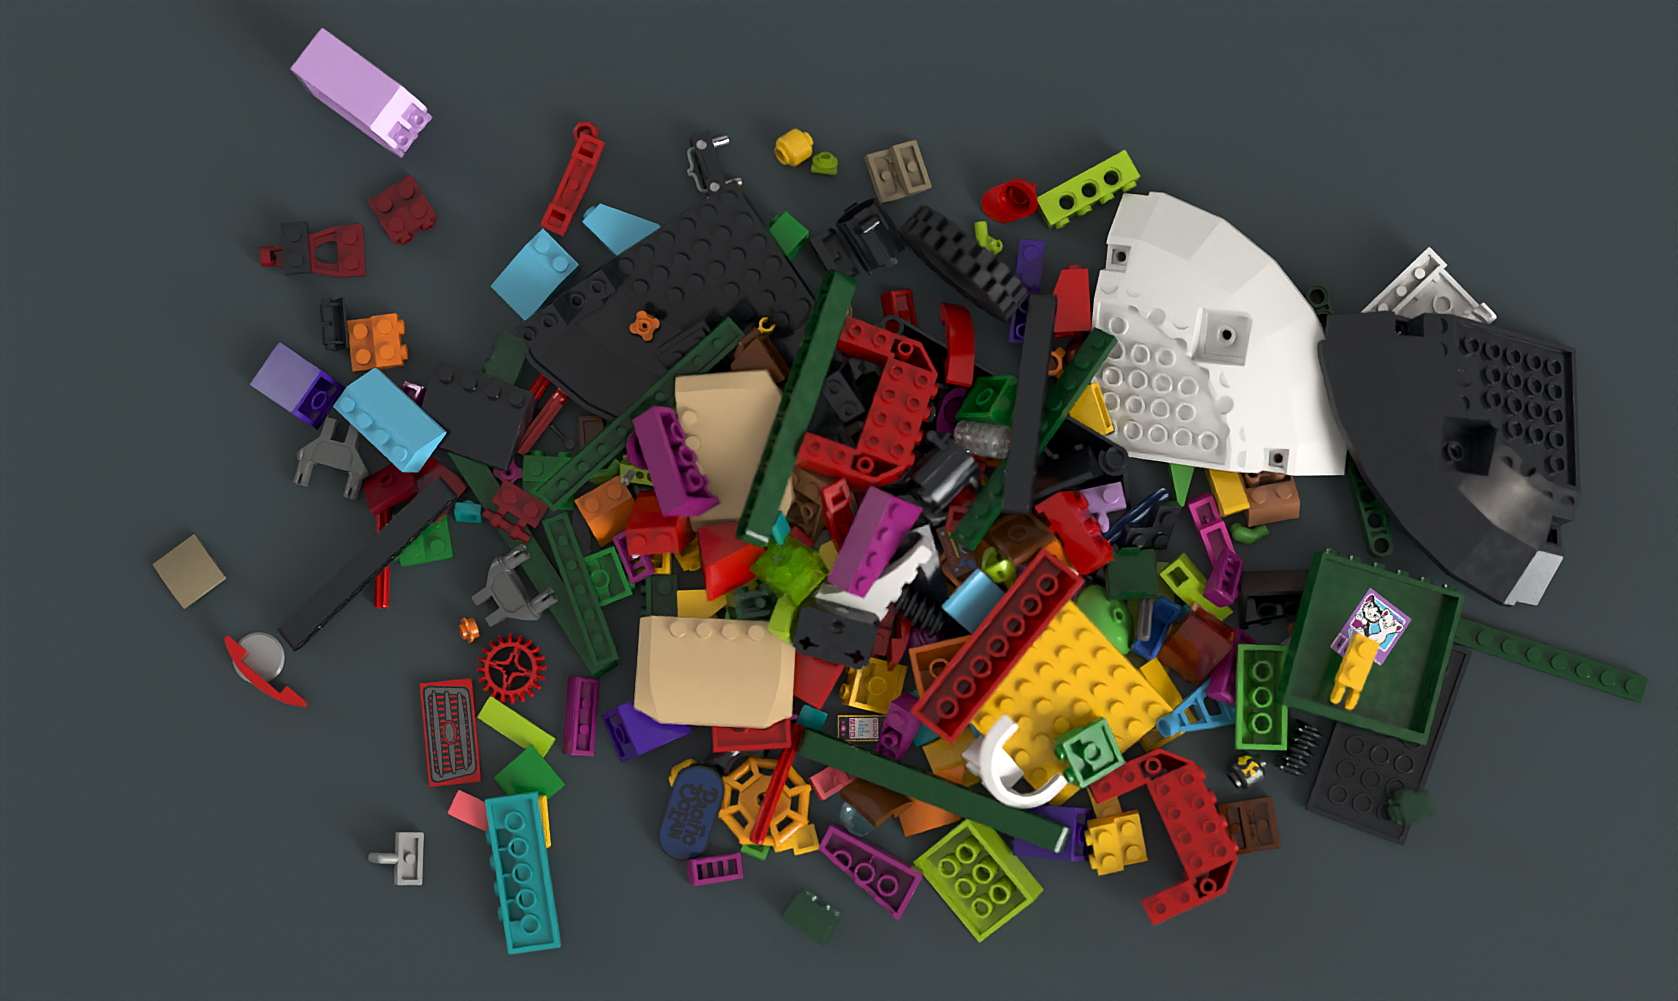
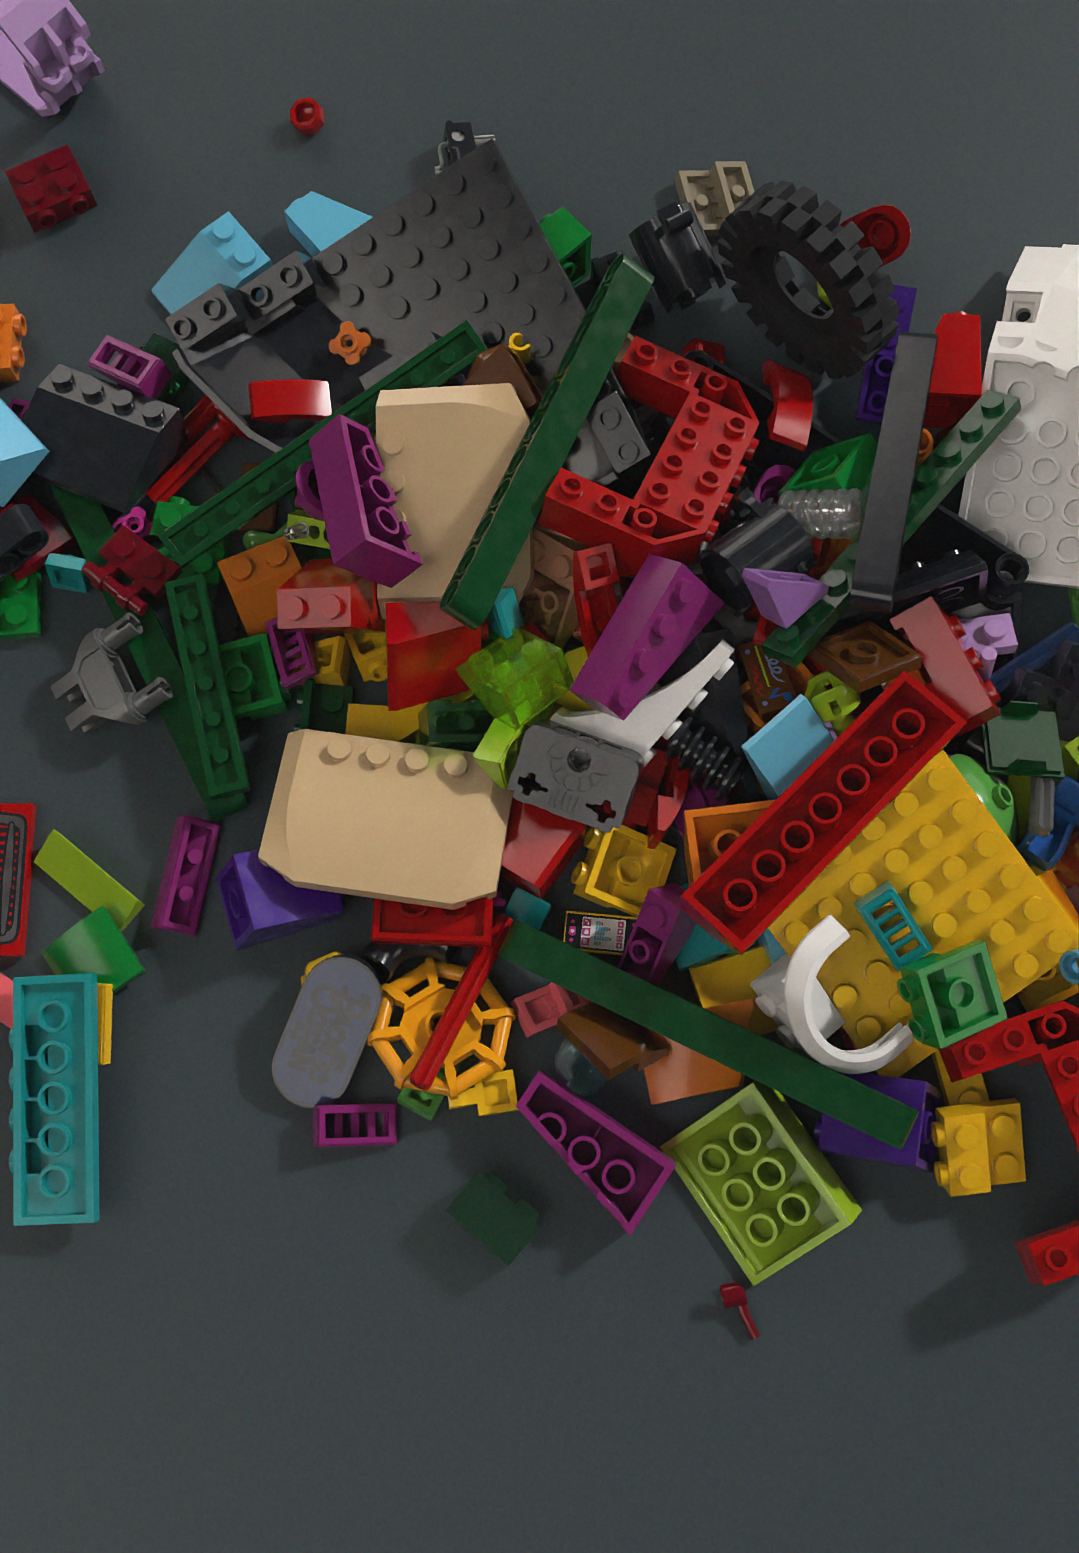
camera: 10 degrees right, 10 degrees down
orange plate [458,617,479,643] -> none
red gear [476,634,547,704] -> none
red slope [540,132,605,236] -> none
yellow head [774,129,813,167] -> none
lime plate [811,152,838,176] -> none
lime brick [1037,150,1140,229] -> none
yellow slope [1069,381,1114,435] -> none
none -> magenta slope [87,335,171,399]
none -> red slope [248,379,332,424]
none -> dark red hand [720,1282,760,1340]
none -> medium lavender slope [742,568,829,629]
none -> teal slope [853,881,933,972]

